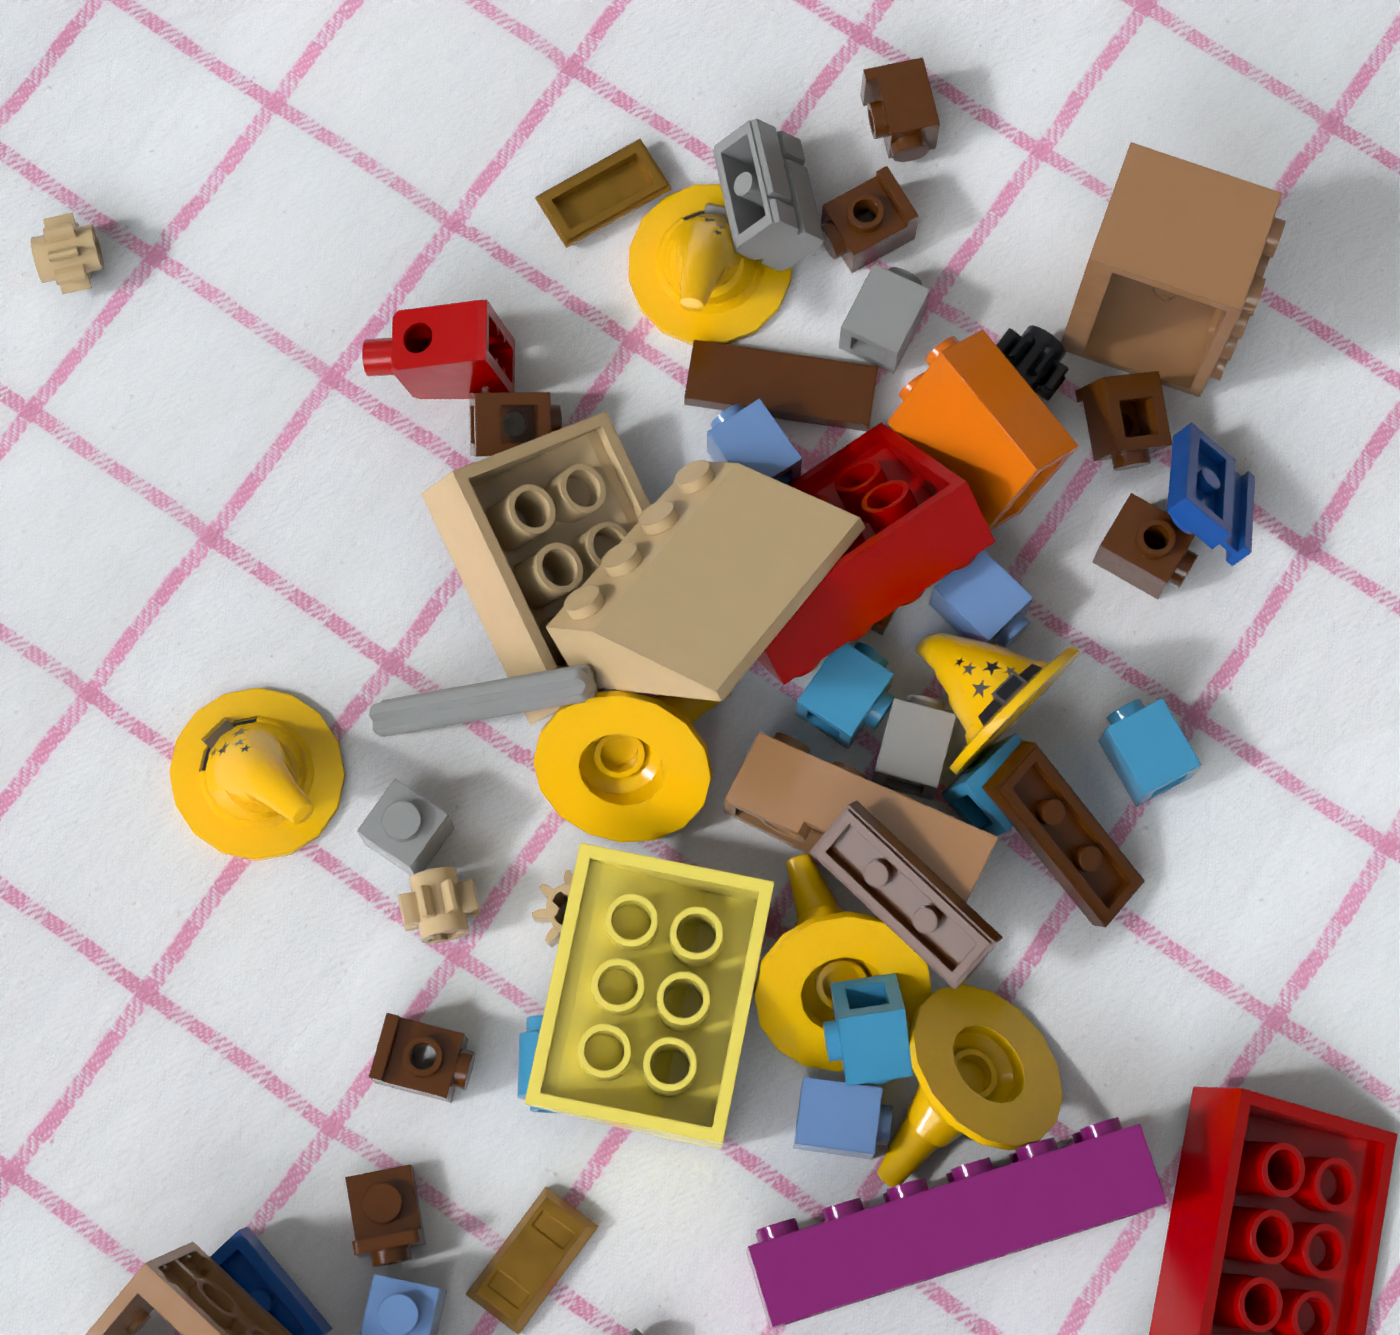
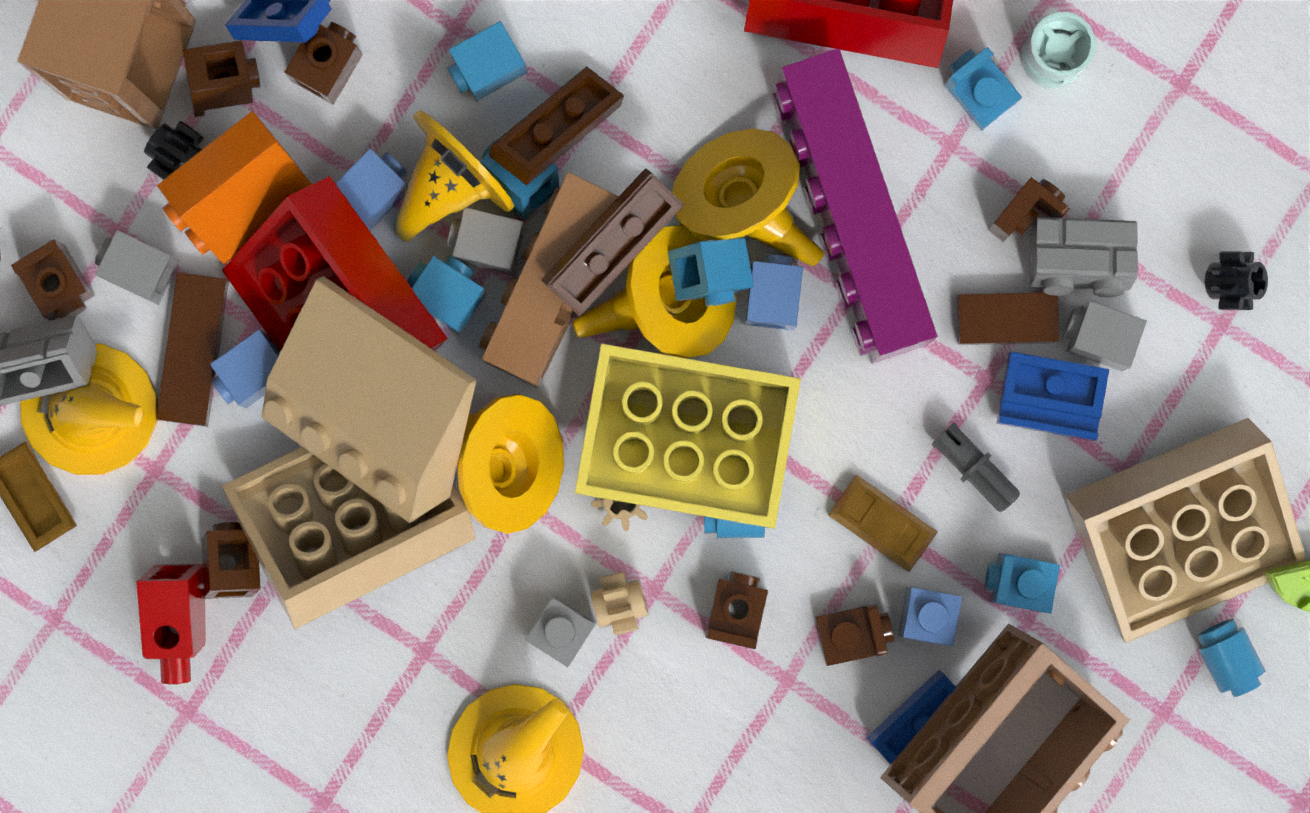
camera: 90 degrees left, 10 degrees up
light grey axle [369,664,597,737] -> none

